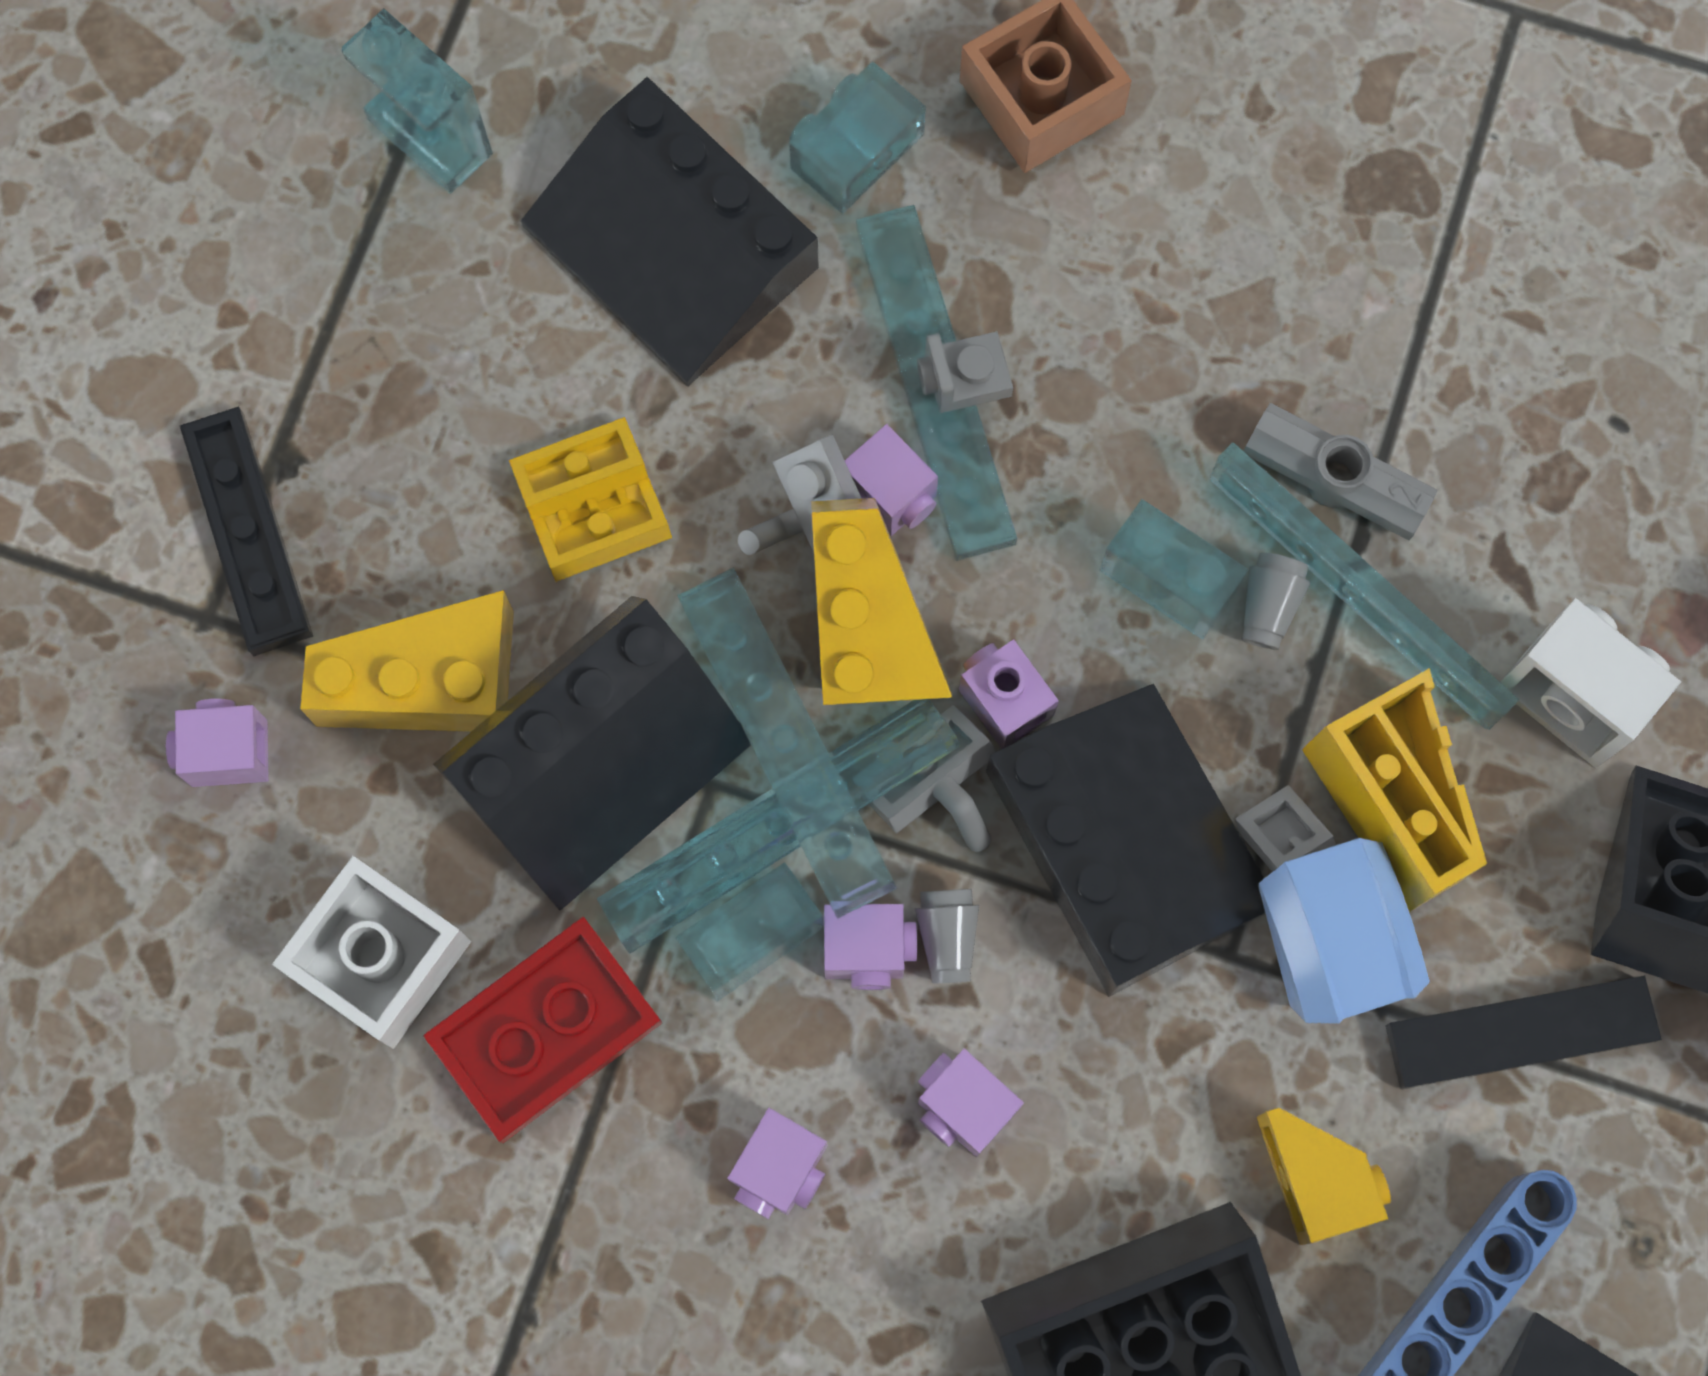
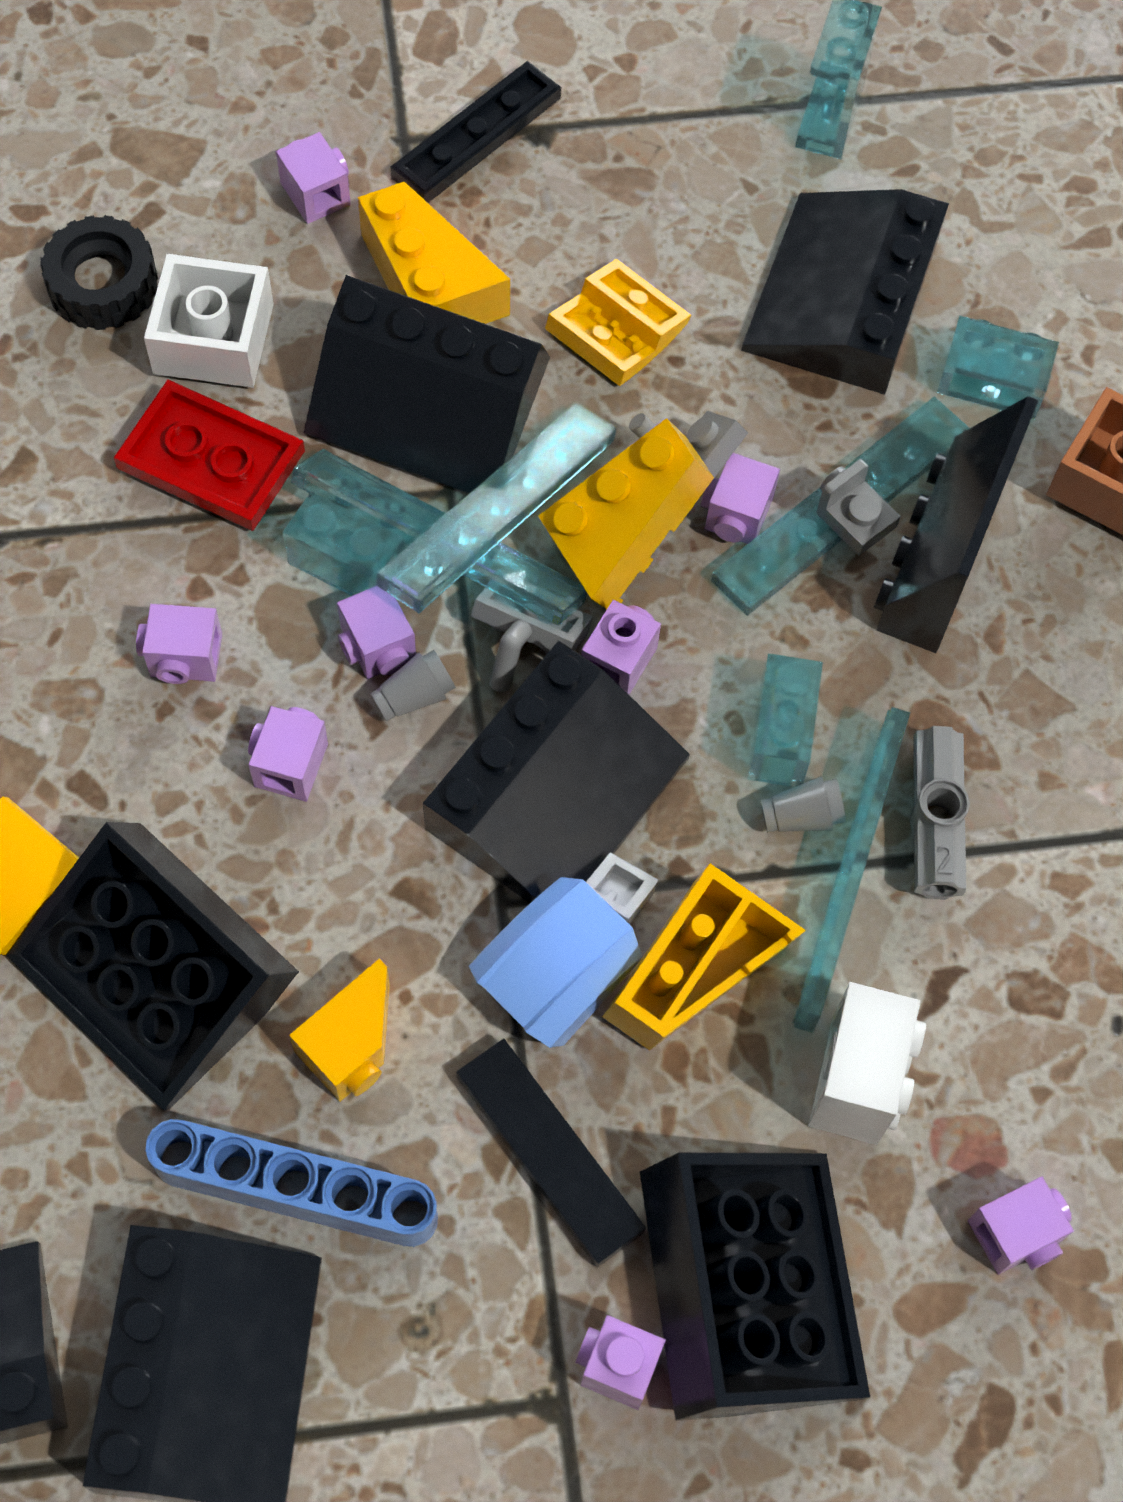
camera: 60 degrees right, 10 degrees down
none -> black tyre [40,215,158,330]
none -> black slope [874,396,1038,654]

